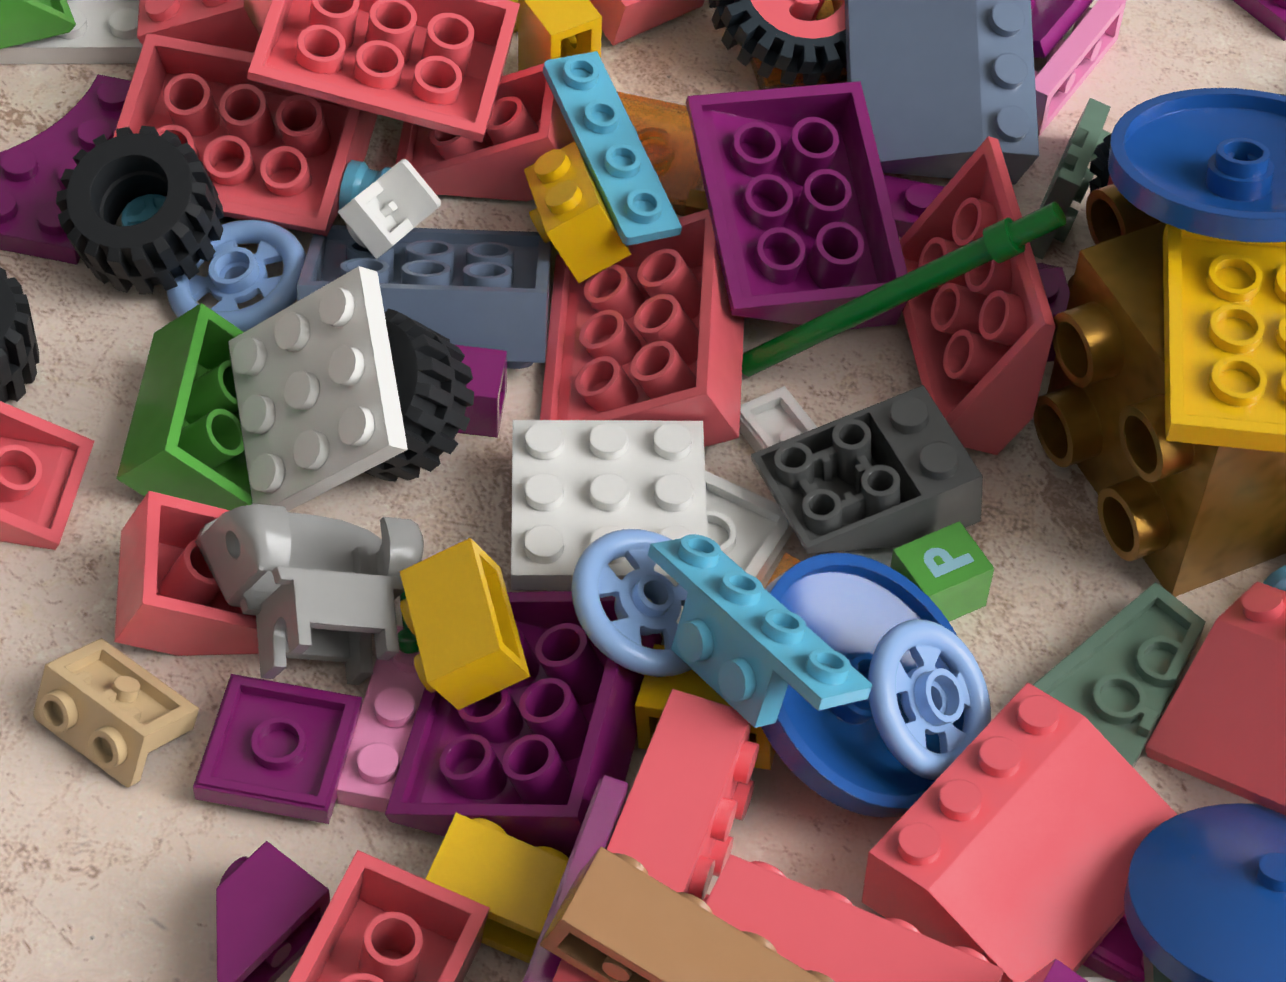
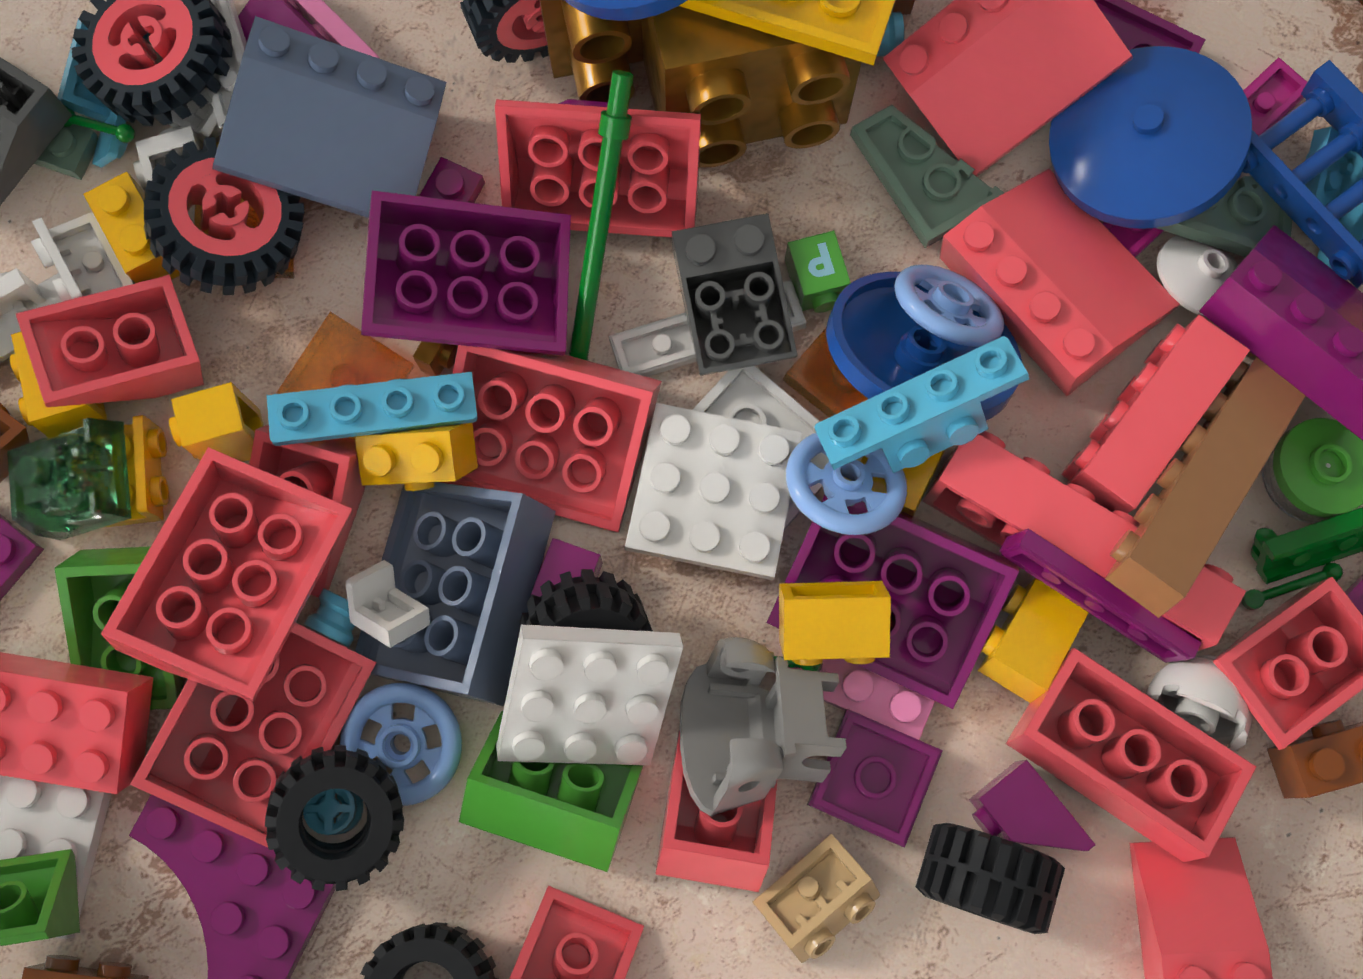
camera: 75 degrees left, 25 degrees up
sand green wing [1030,98,1111,260] -> none
none -> black tyre [915,823,1065,934]

